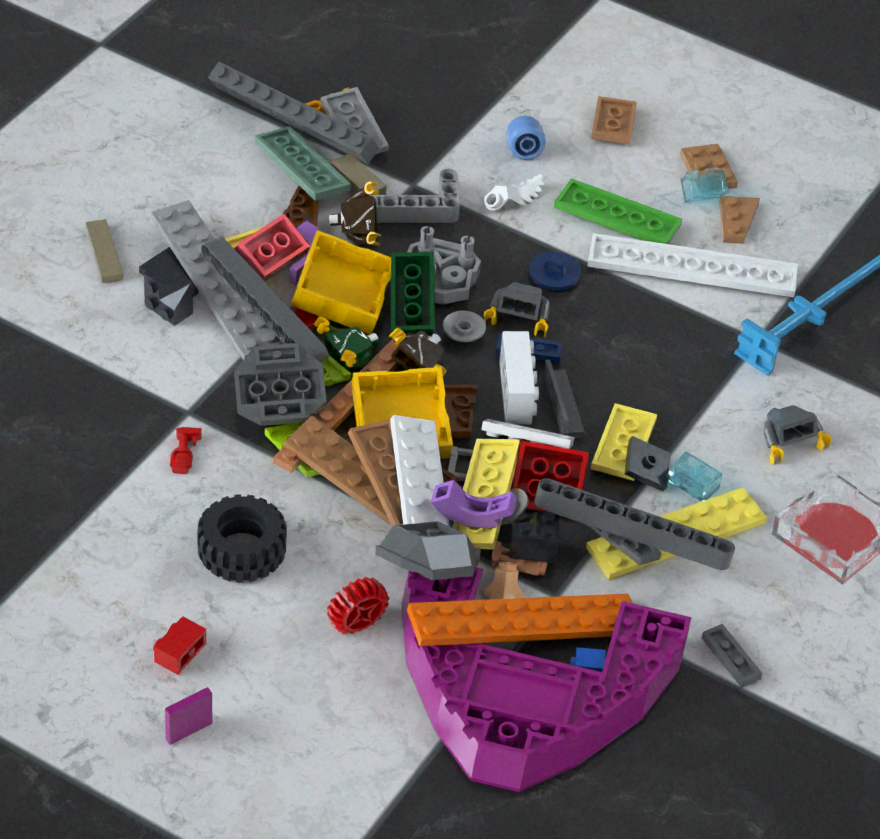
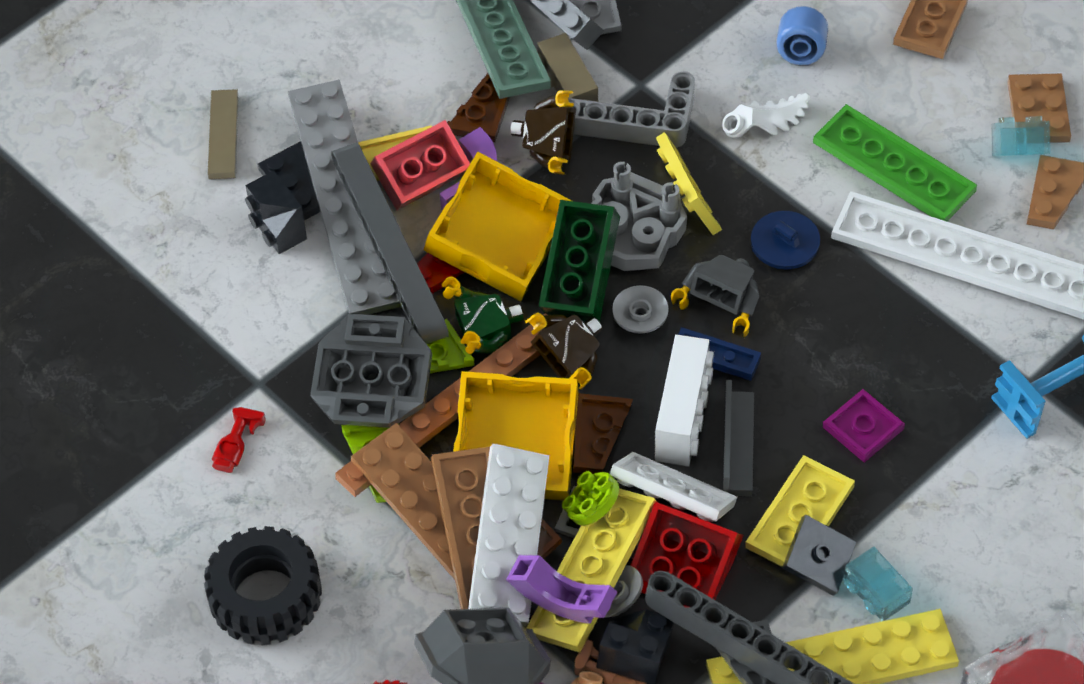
camera: 20 degrees right, 10 degrees up
dark grey torso [764,405,832,464] -> none
none -> lime tile [562,471,619,526]
none -> light yellow wing [656,132,722,235]
none -> magenta tile [823,389,905,463]

